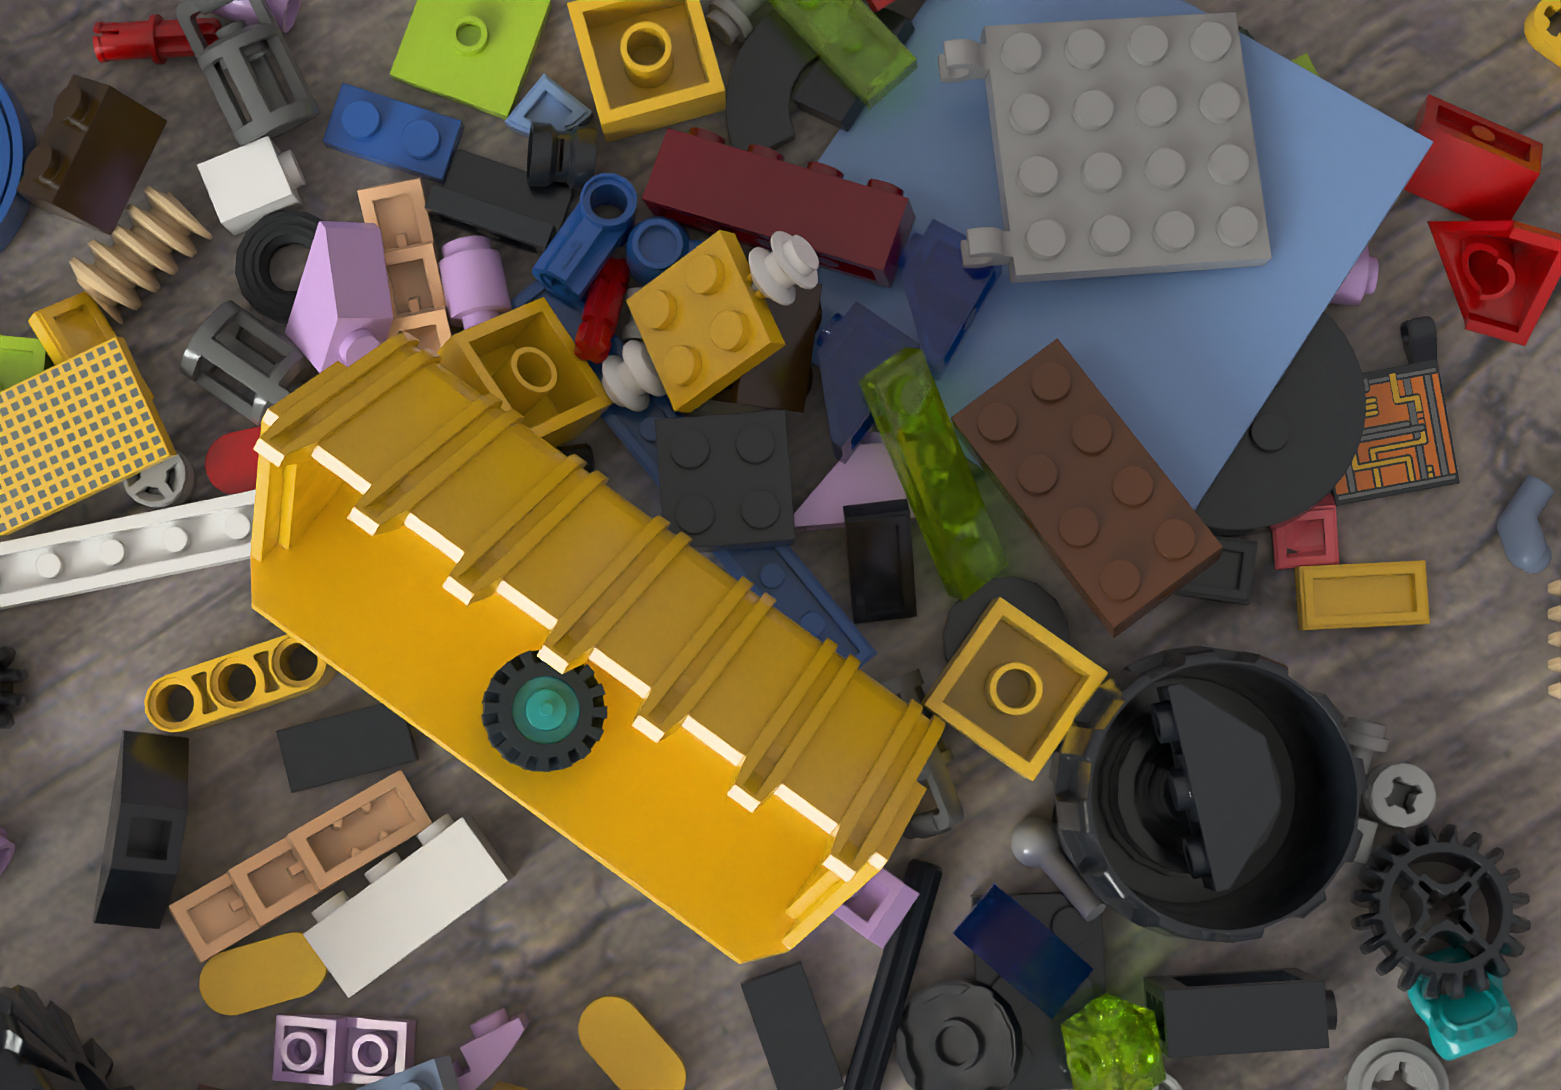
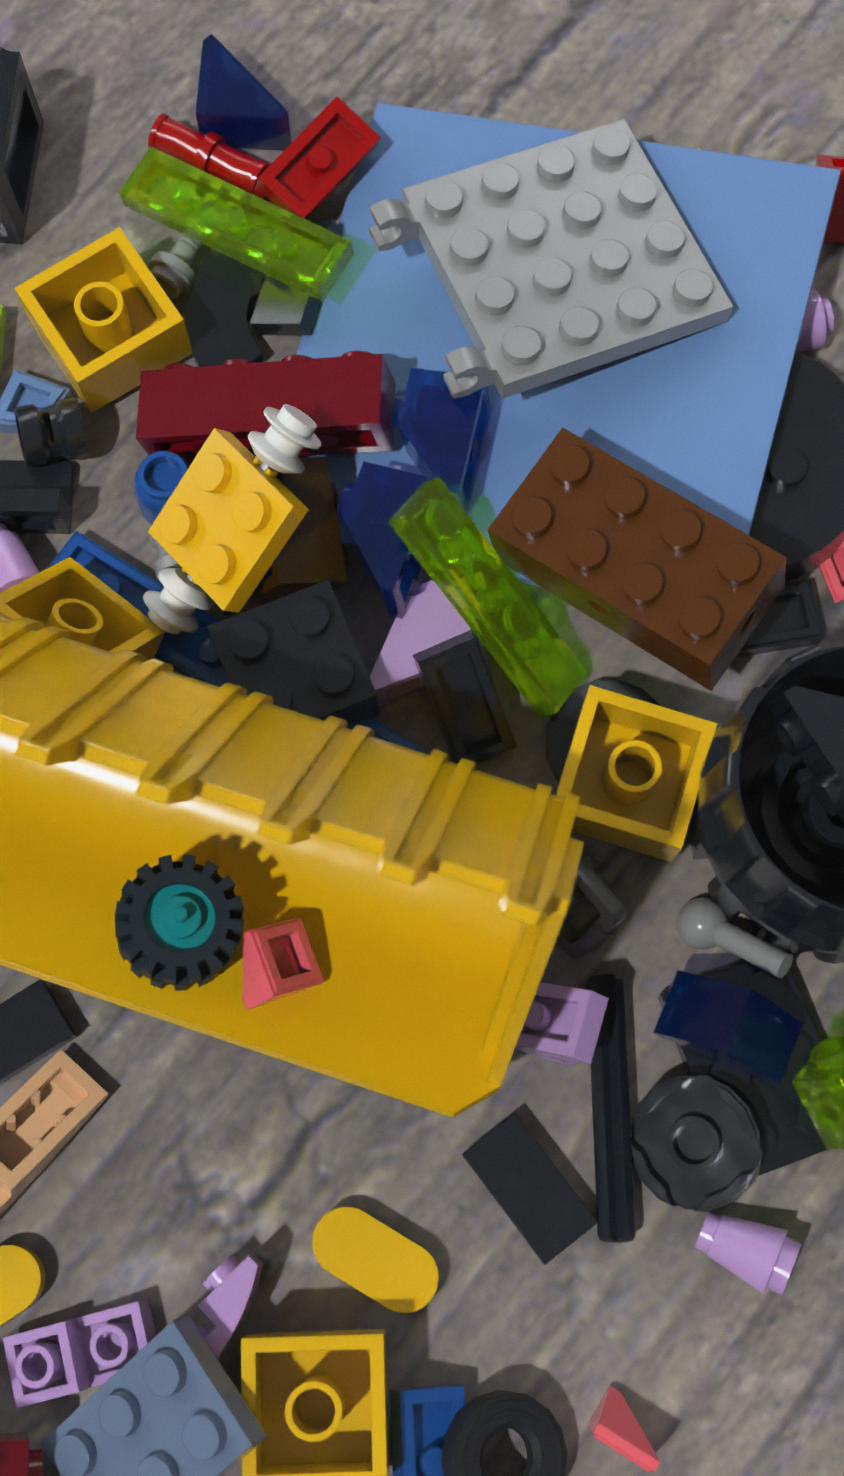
camera: 10 degrees left, 10 degrees down
white brick [303,813,514,998] -> none
blue piece [532,173,637,303] -> none
red axle [574,257,630,364] -> none
none -> coral slope [243,917,324,1010]

